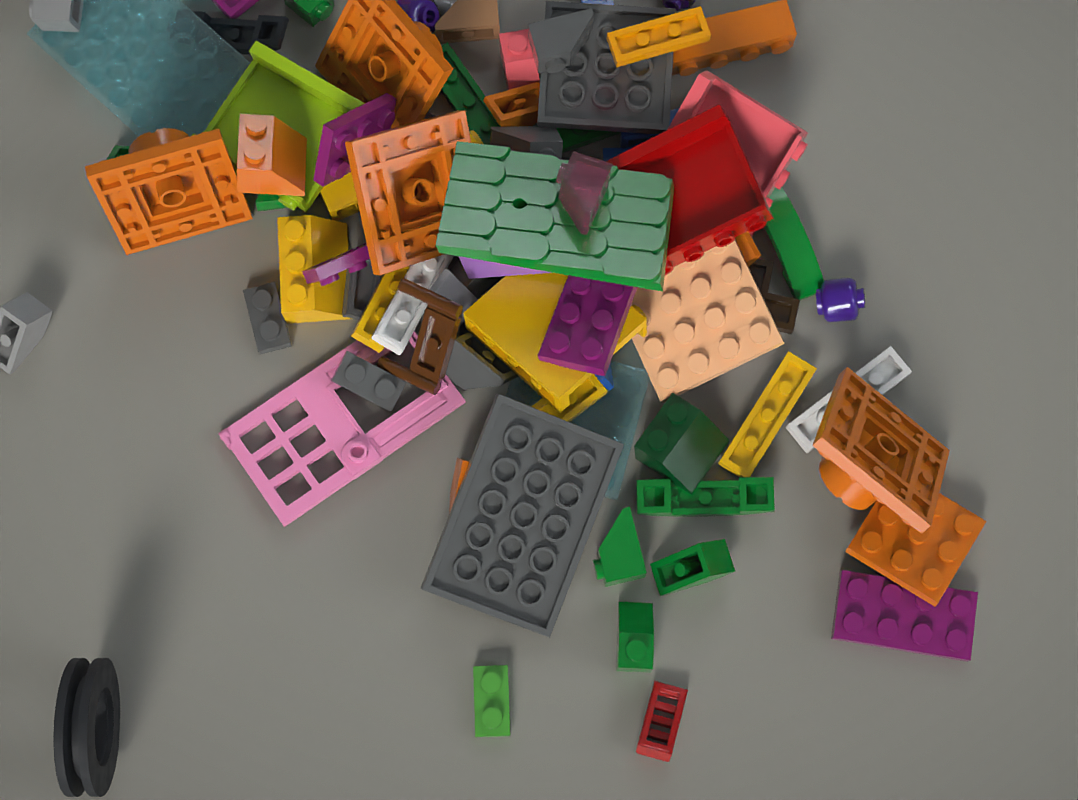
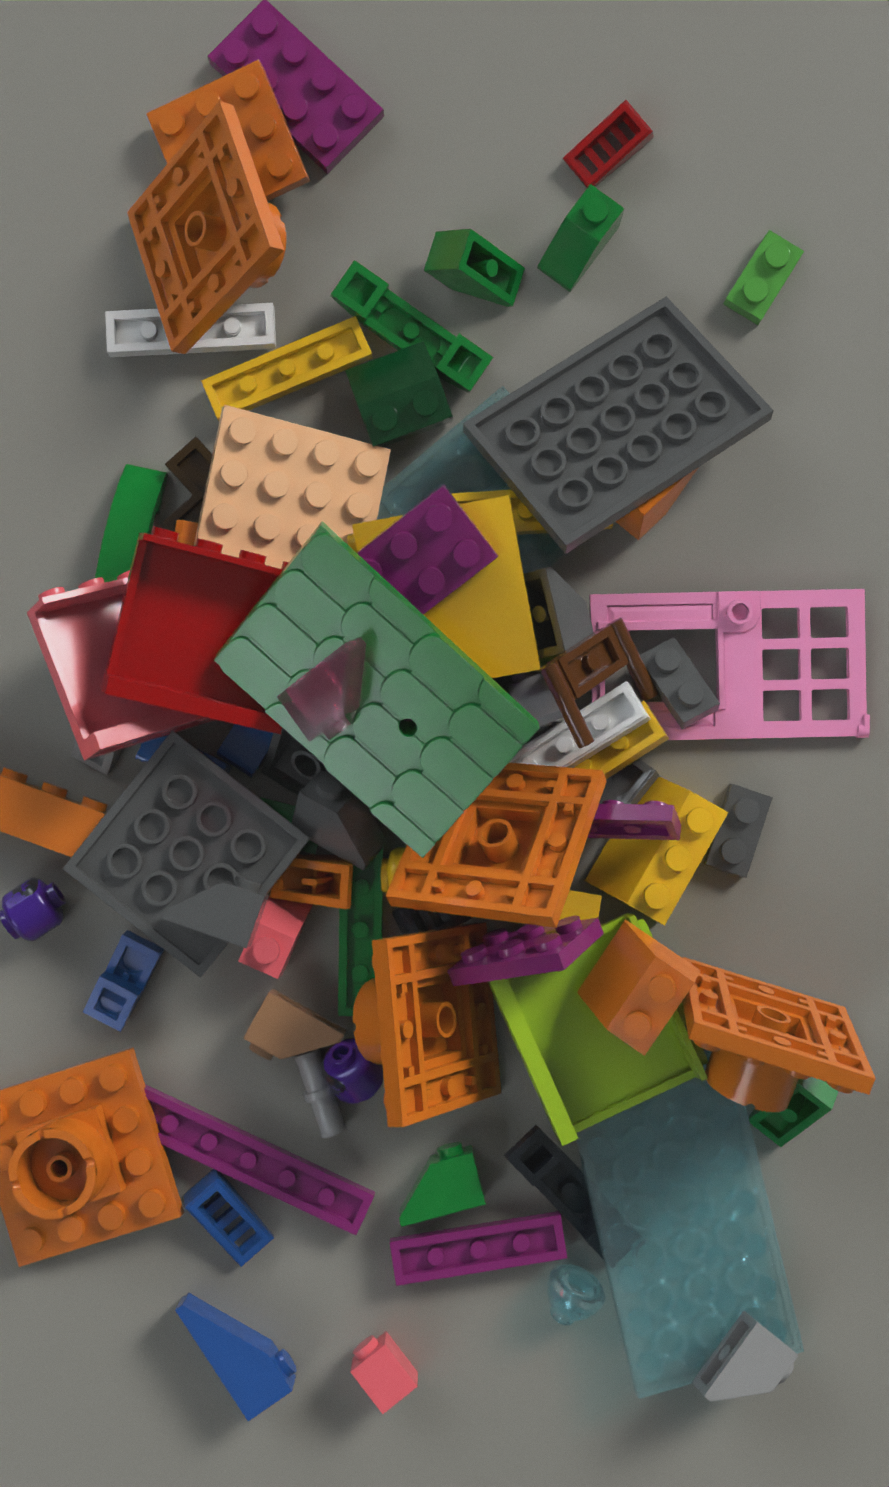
camera: 150 degrees left, 10 degrees up
green slope [593,507,647,587] -> none
light orange plate [606,6,711,68] -> none
dark purple head [816,278,865,322] -> none

